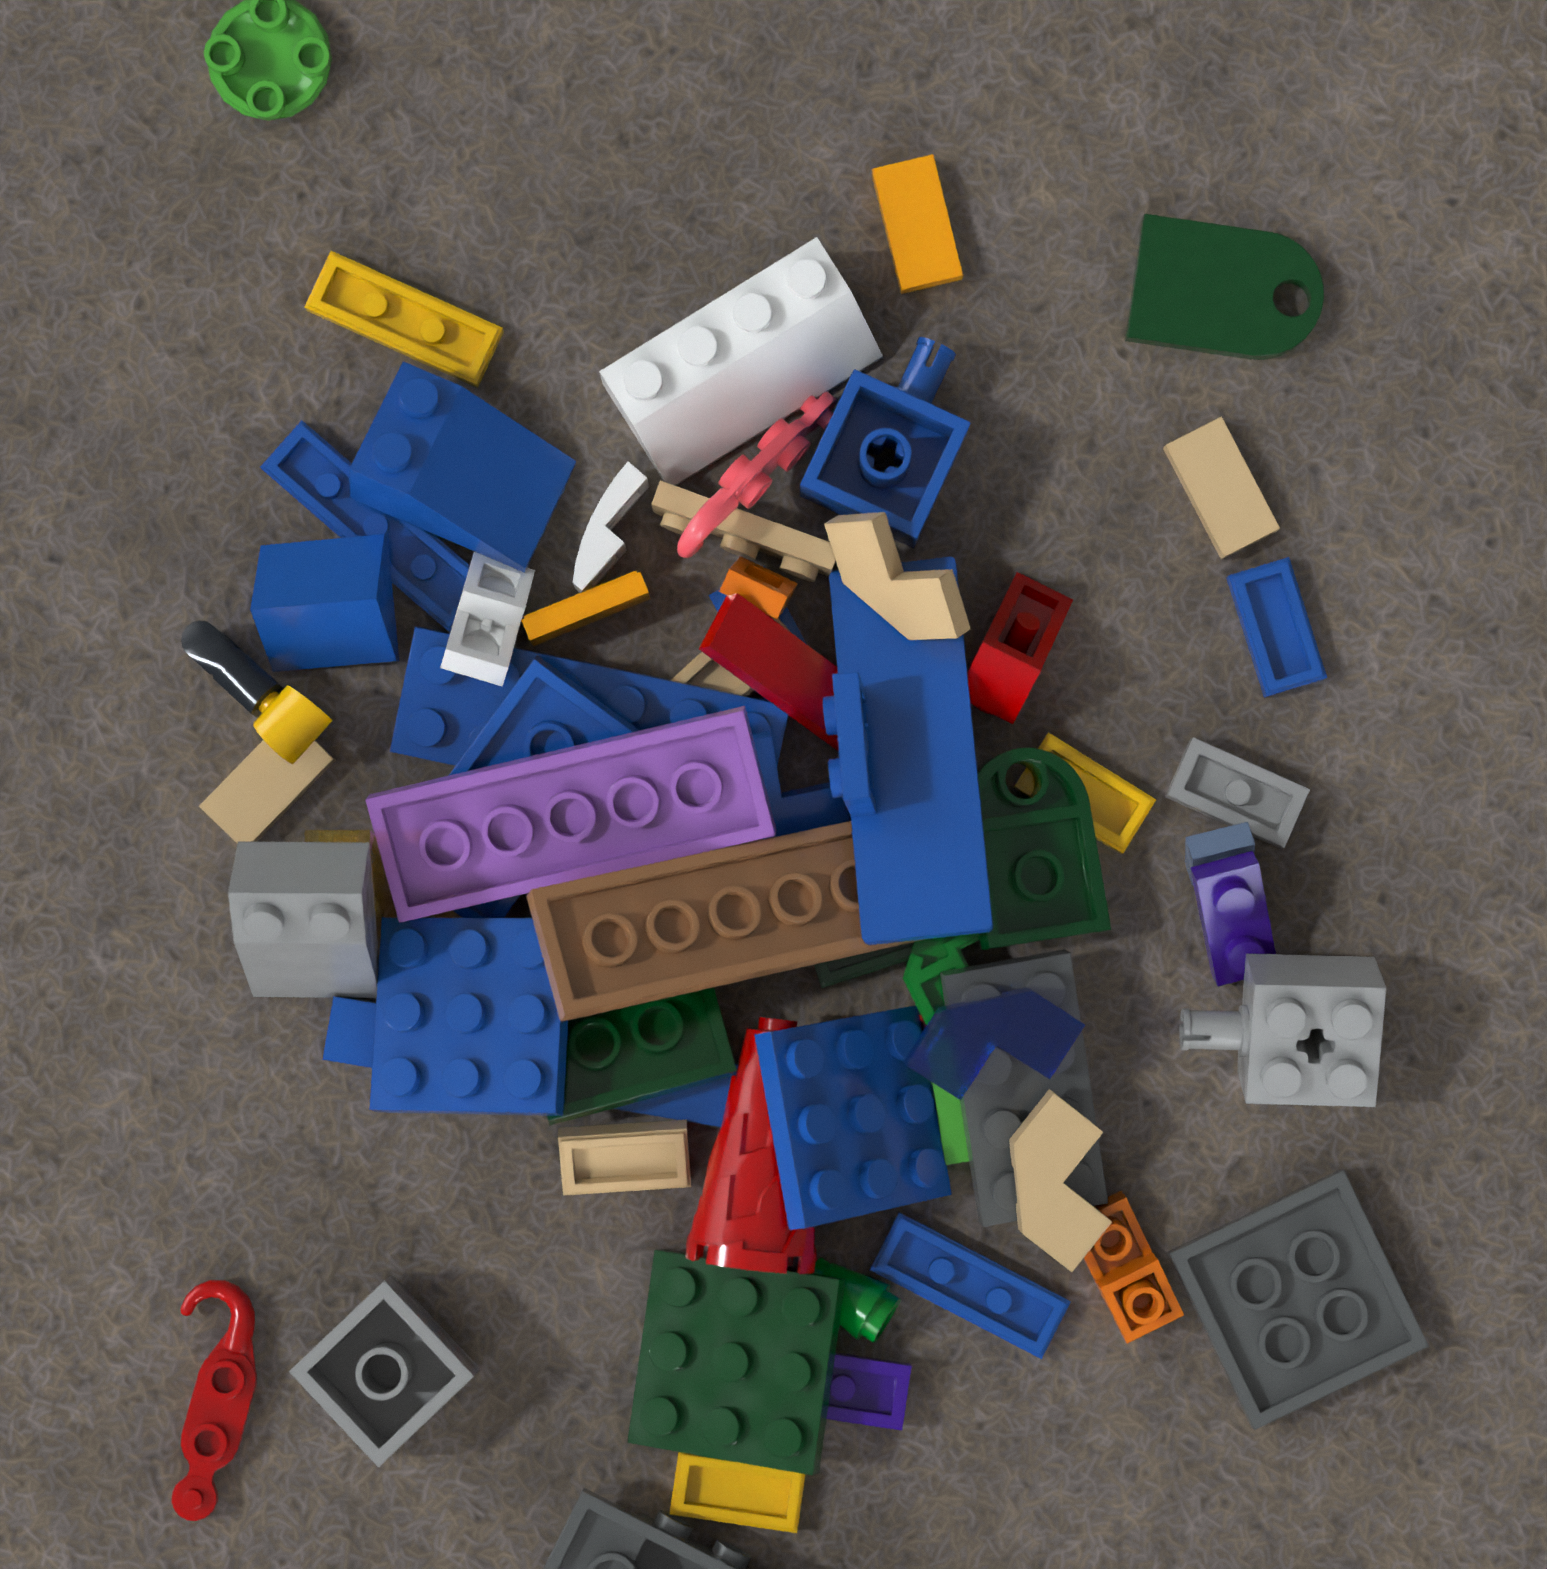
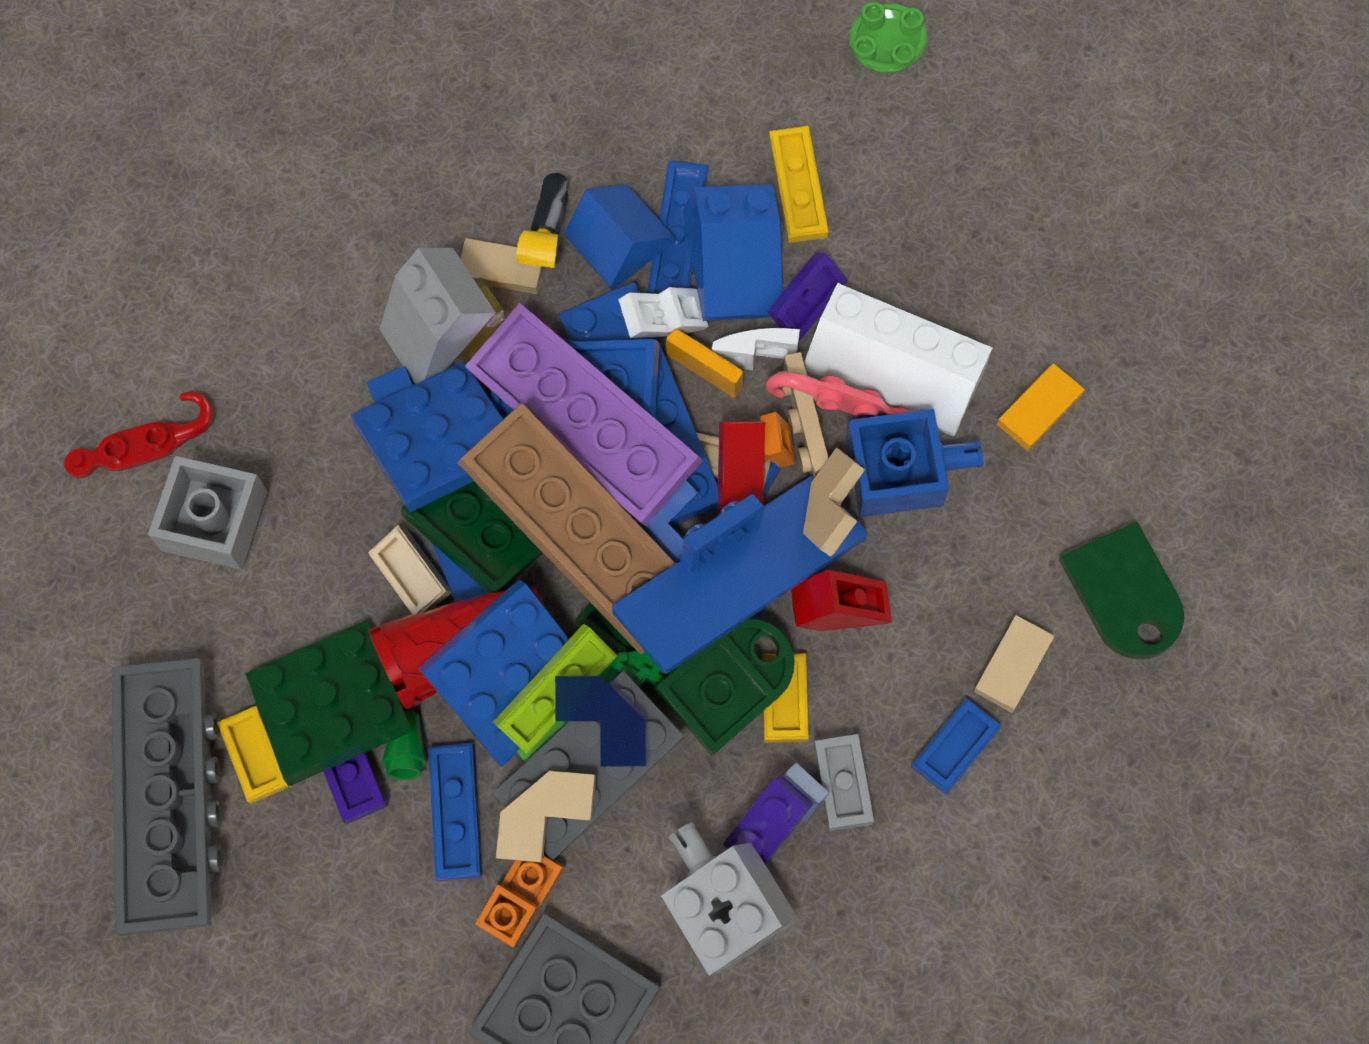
camera: 60 degrees right, 15 degrees down
none -> lime tile [493,624,617,754]
none -> dark purple plate [767,252,848,341]

